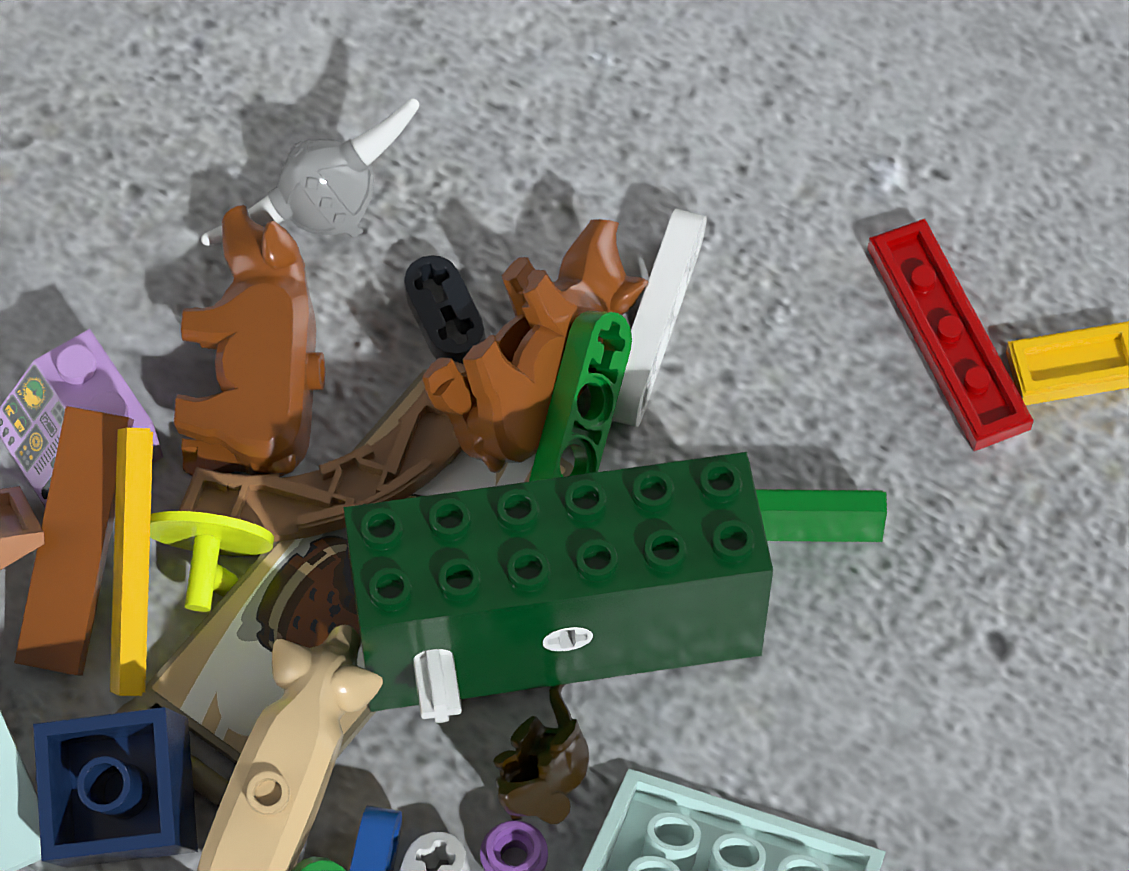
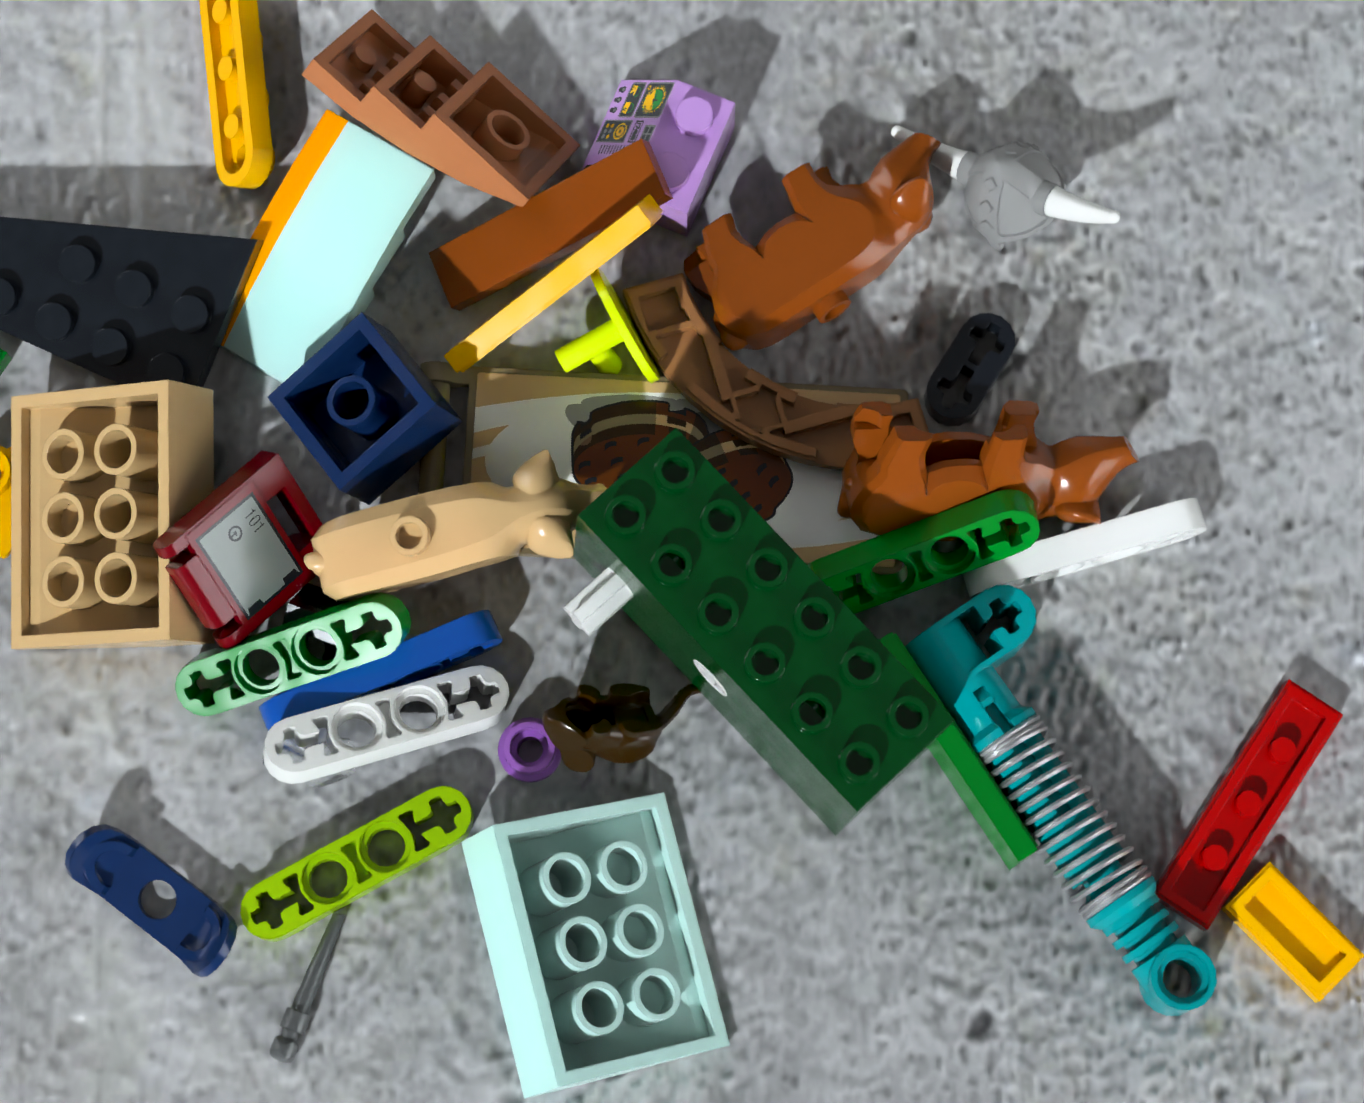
camera: 55 degrees right, 15 degrees up
none -> teal piece [905,585,1217,1016]

